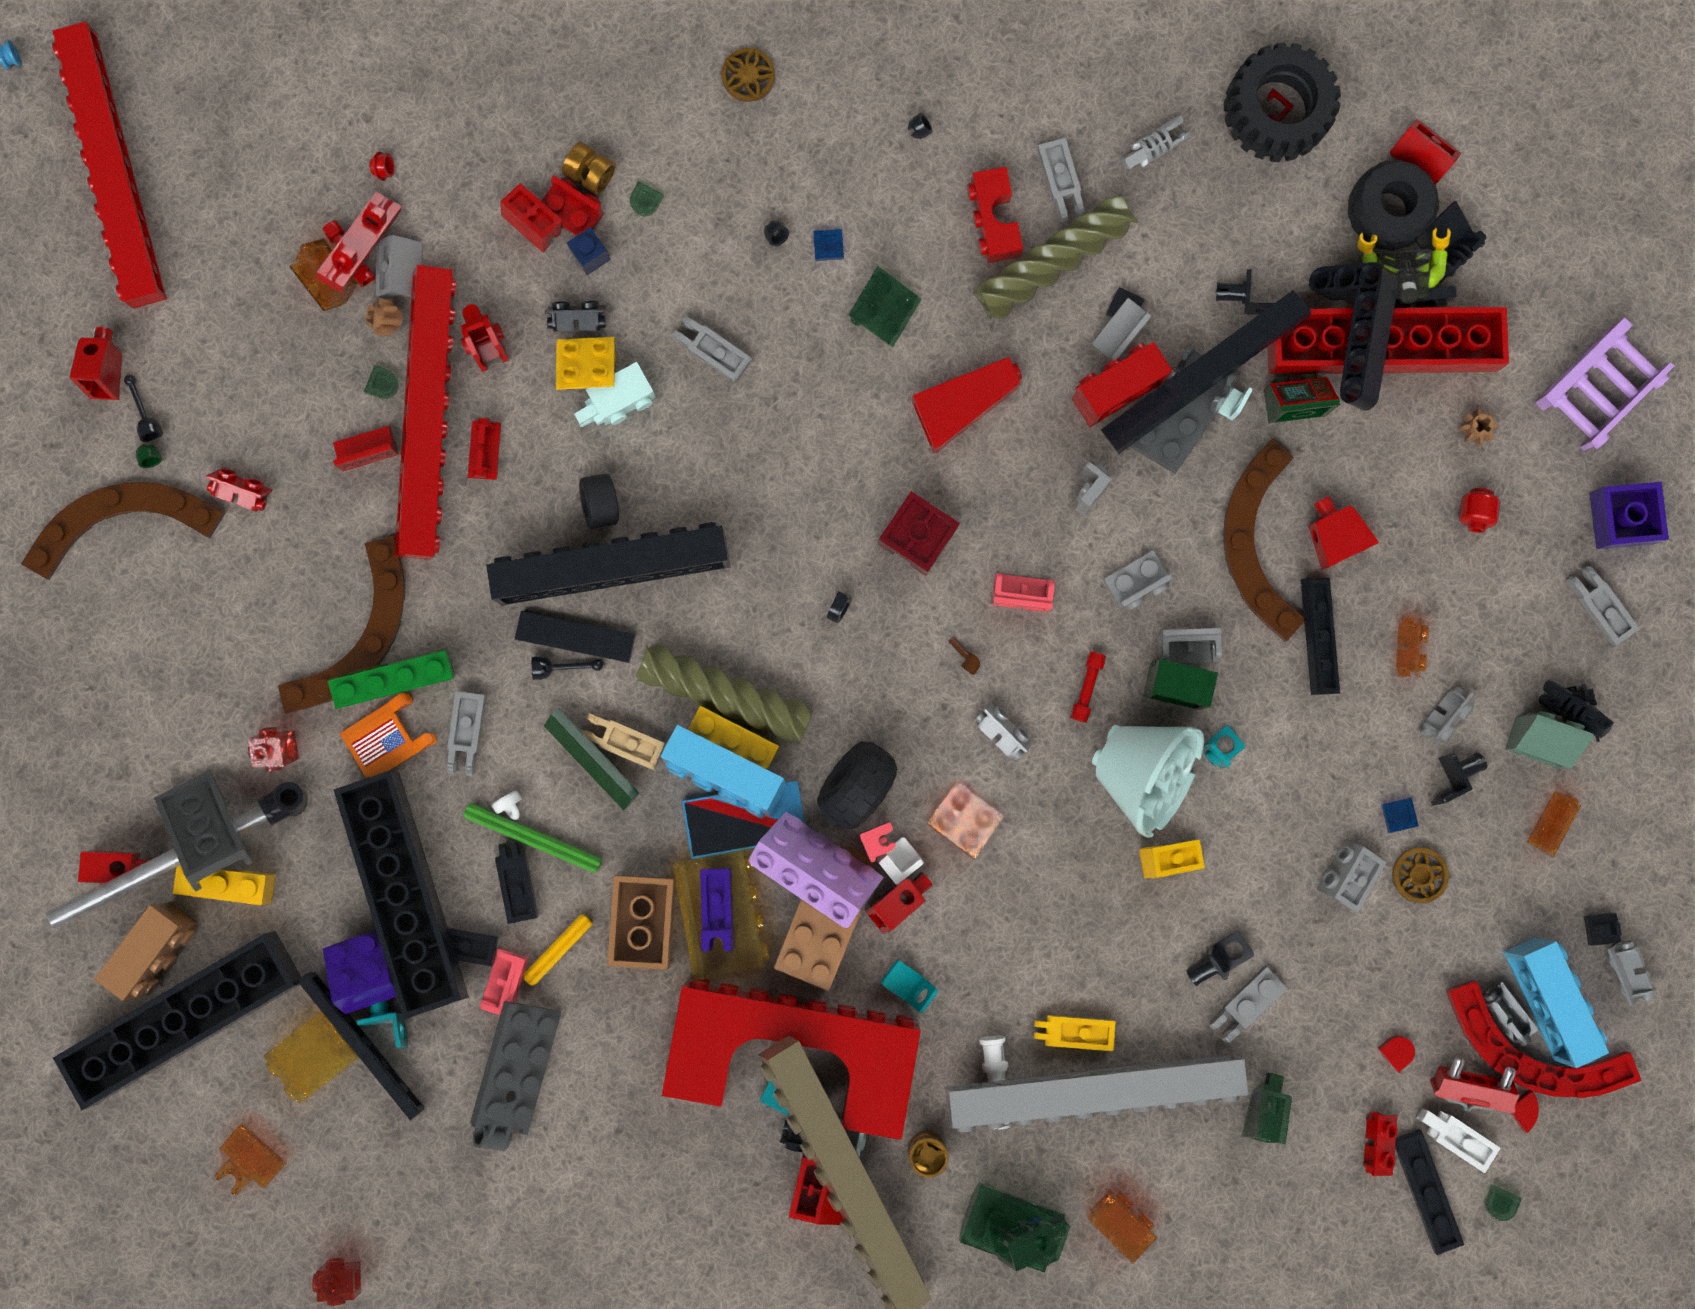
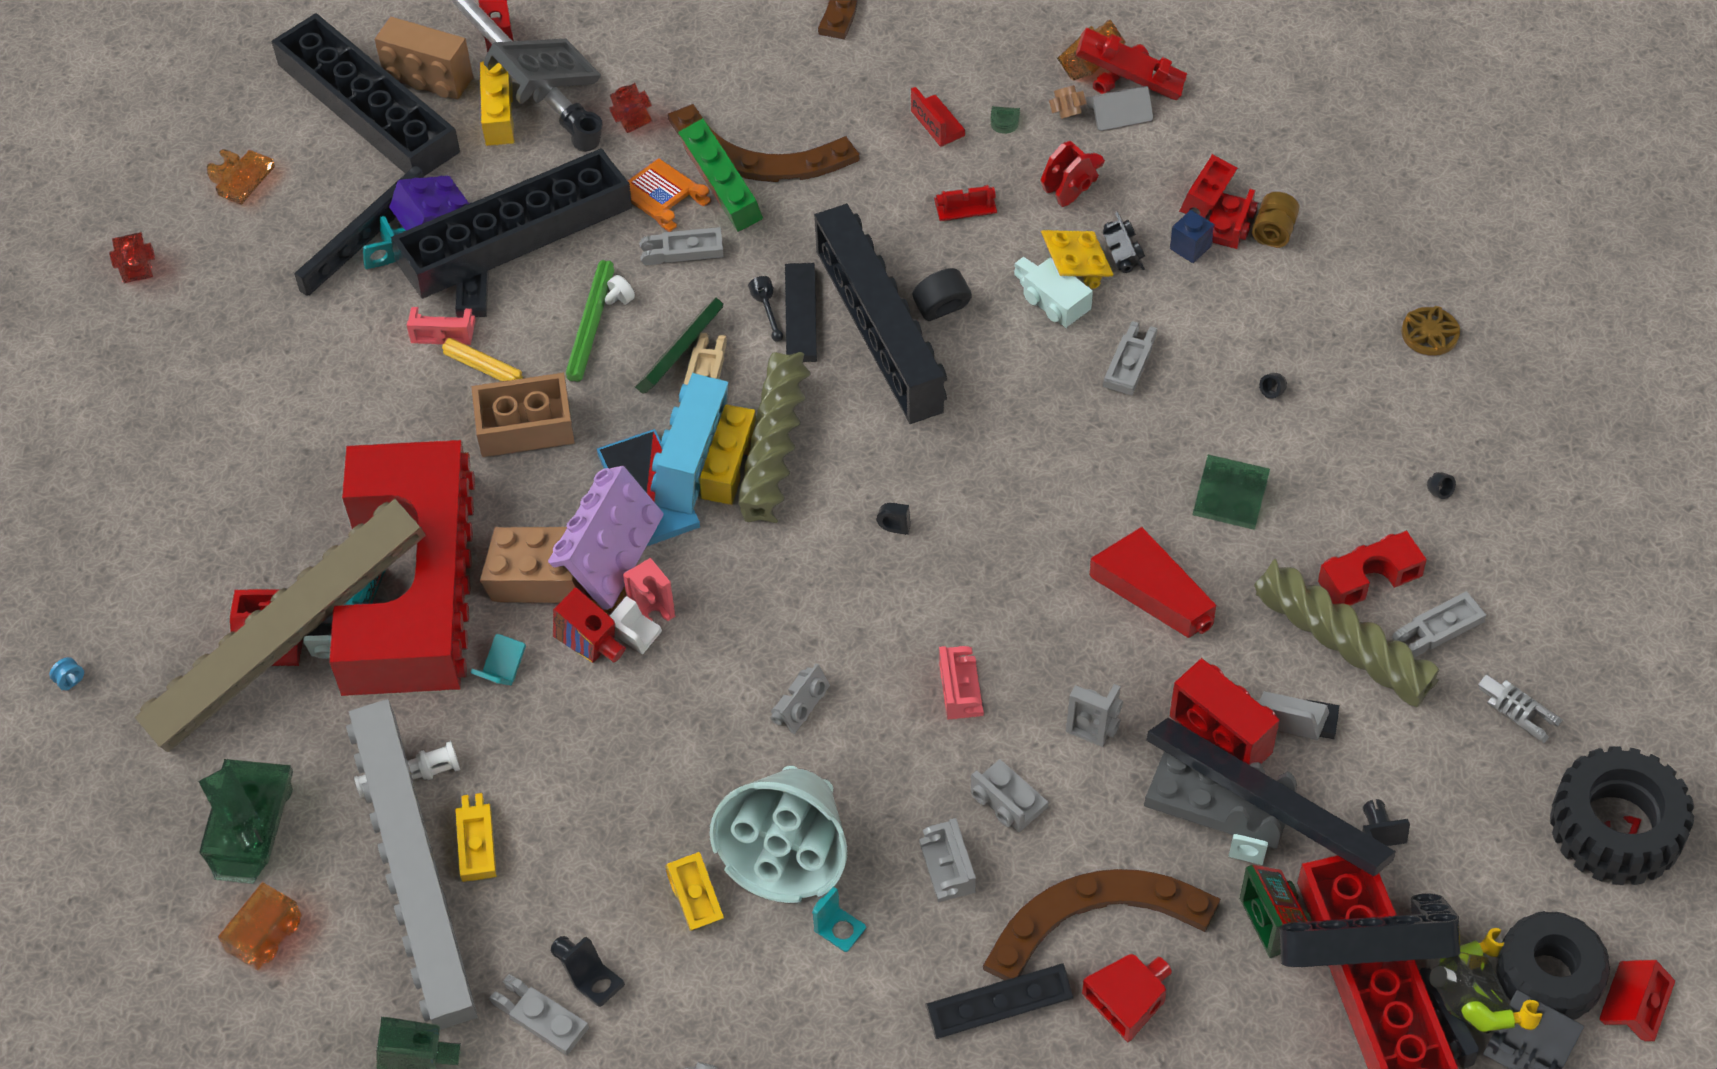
camera: 85 degrees right, 30 degrees down
red hinge [206,468,273,512] -> none
clear yellow panel [263,1011,360,1104] -> none
red plate [369,152,395,181] -> none
red brick [394,265,456,560] -> none
dark grey hinge [470,1001,561,1151] -> none
black hinge [495,841,539,924] -> none
clear green tile [630,181,664,217] -> none
clear yellow panel [672,850,770,981] -> none
dark purple plate [700,868,735,952] -> none
clear blue tile [813,229,844,261] -> none
black tyre [817,741,898,829] -> none
dark red piece [878,491,960,576] -> none
pearl gold wheel [908,1131,948,1178] -> none
clear orange hinge [927,781,1004,859] -> none
reddish brown hand [949,637,980,675] -> none
red bar [1070,651,1106,723] -> none
dark green piece [1143,659,1218,710] -> none

